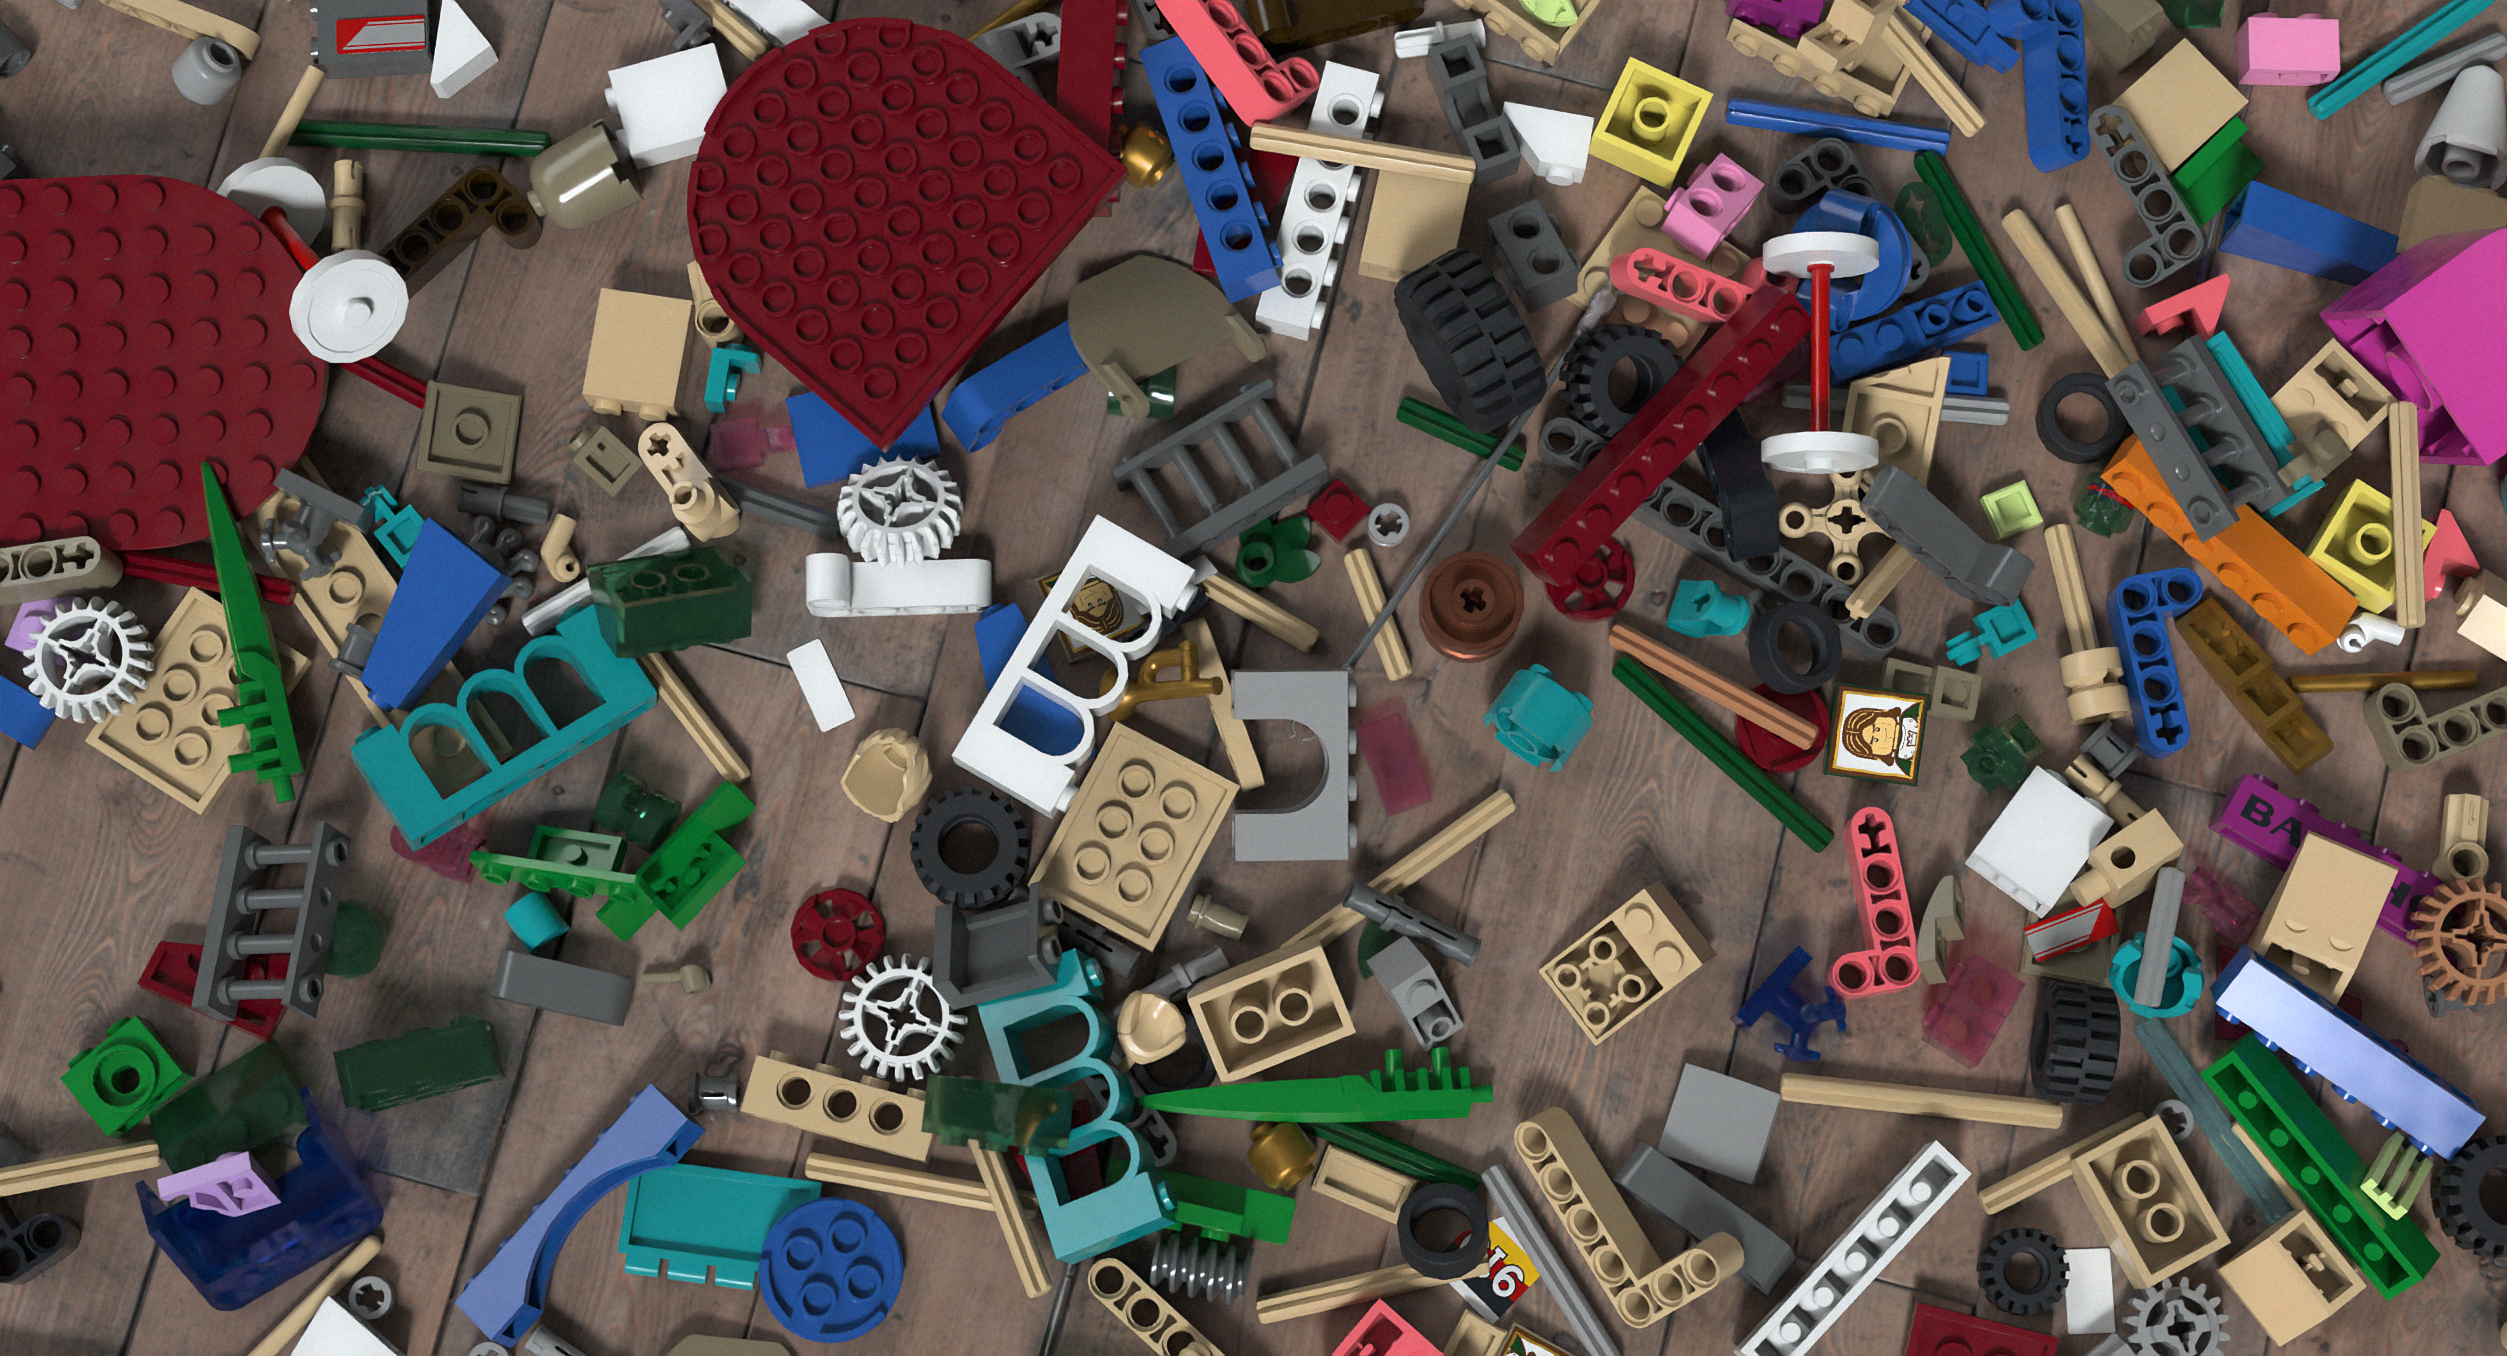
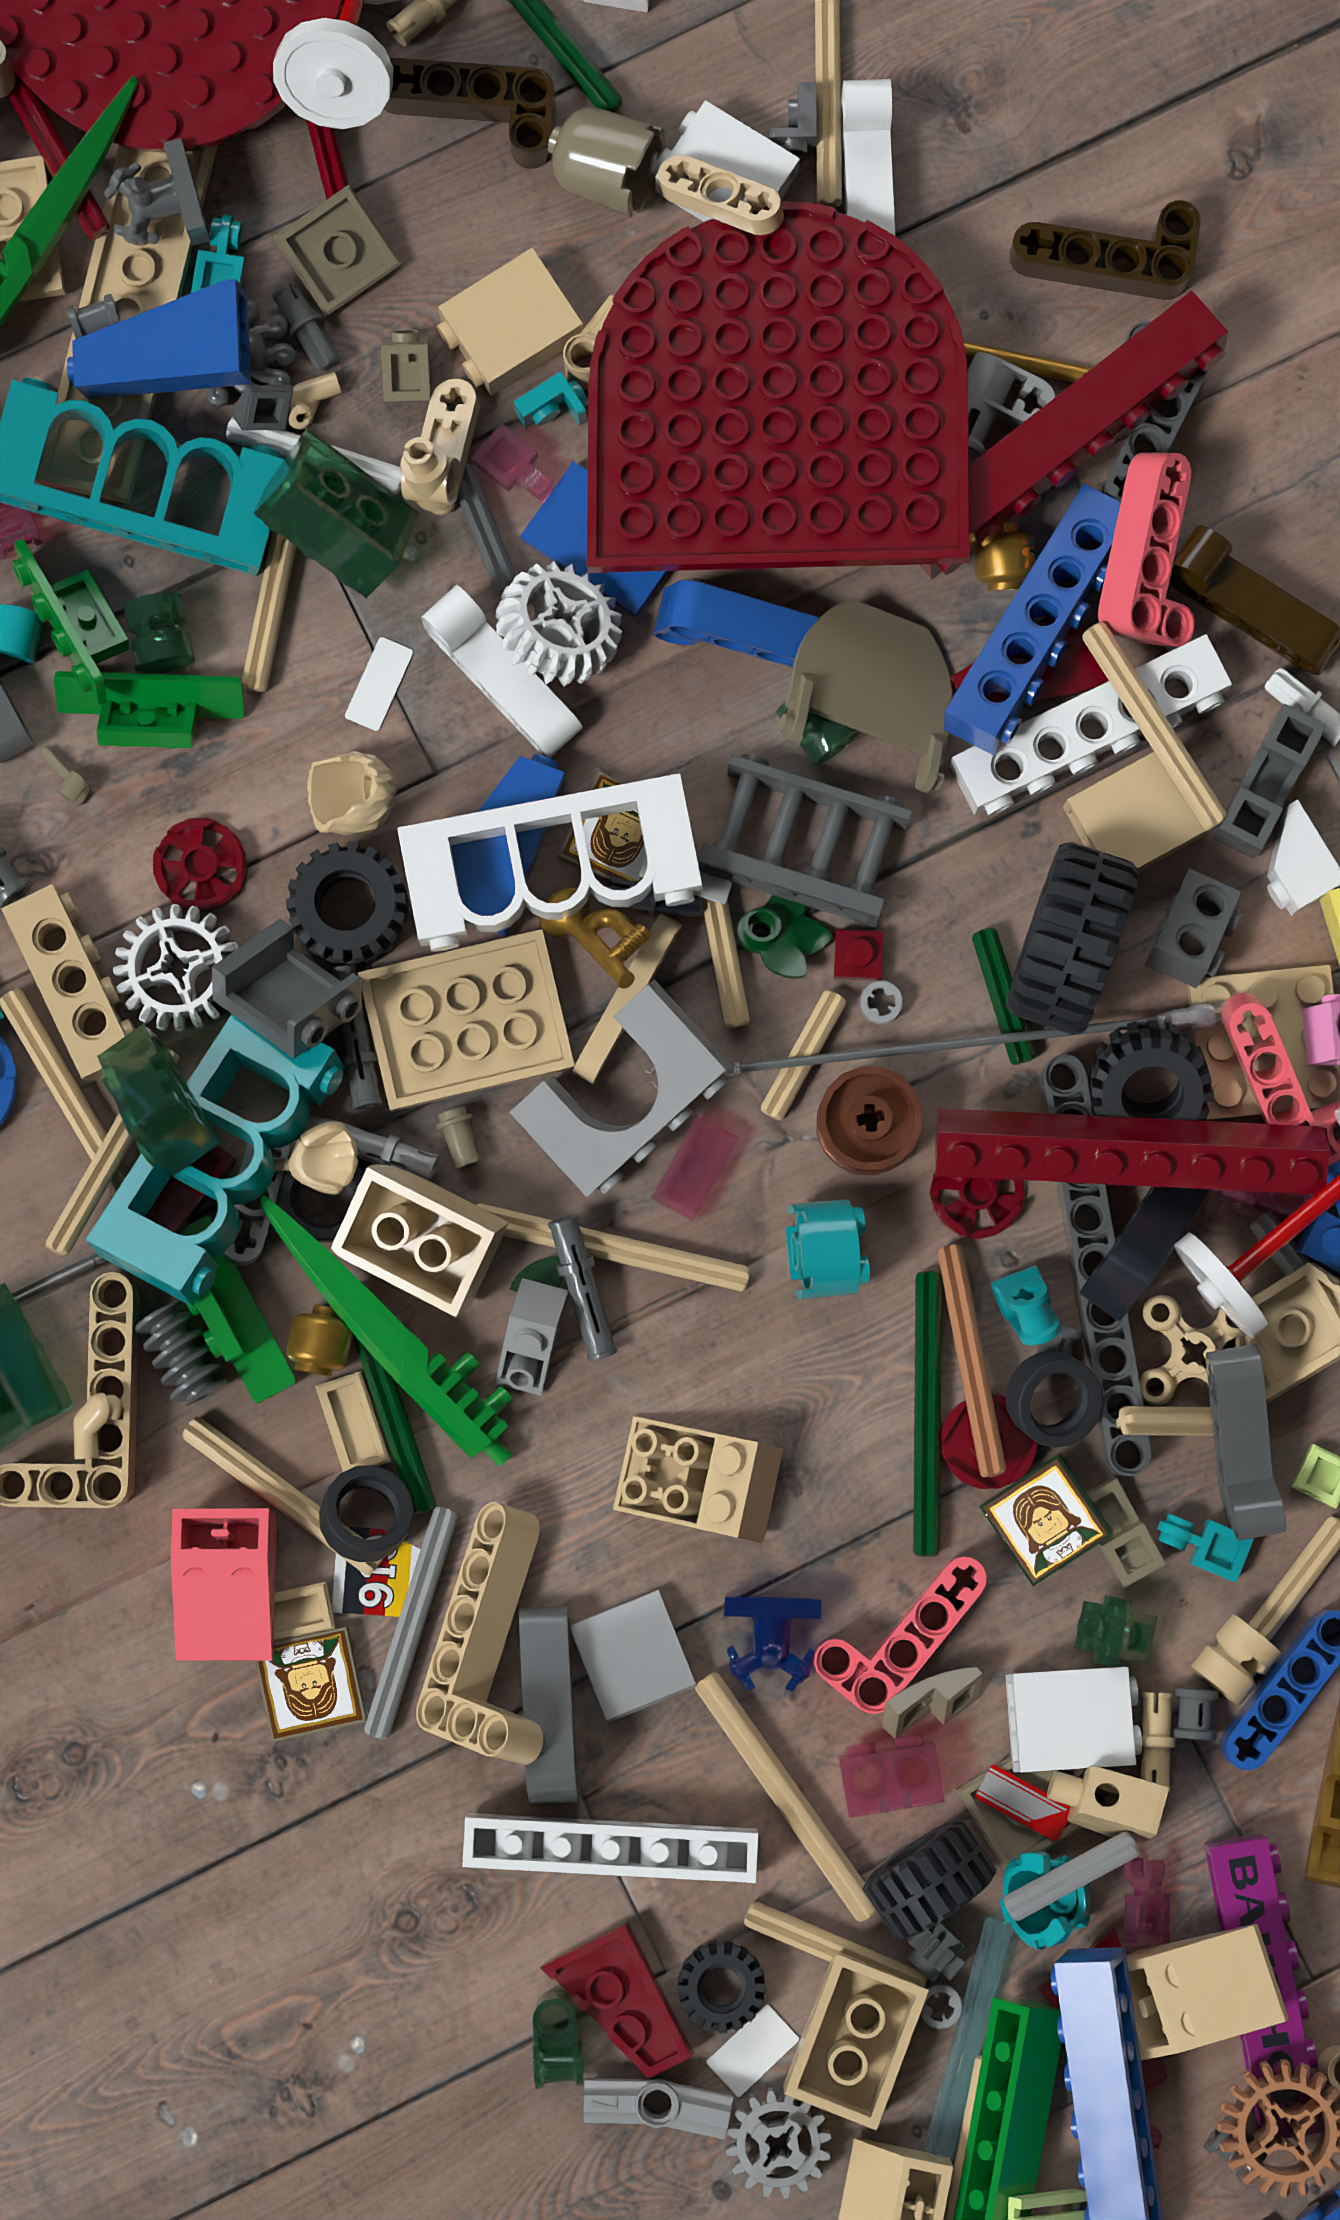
camera: 55 degrees right, 5 degrees up
none -> dark grey slope [232,385,293,430]
none -> tan beam [658,155,784,235]
none -> dark grey gear [906,1922,966,1982]

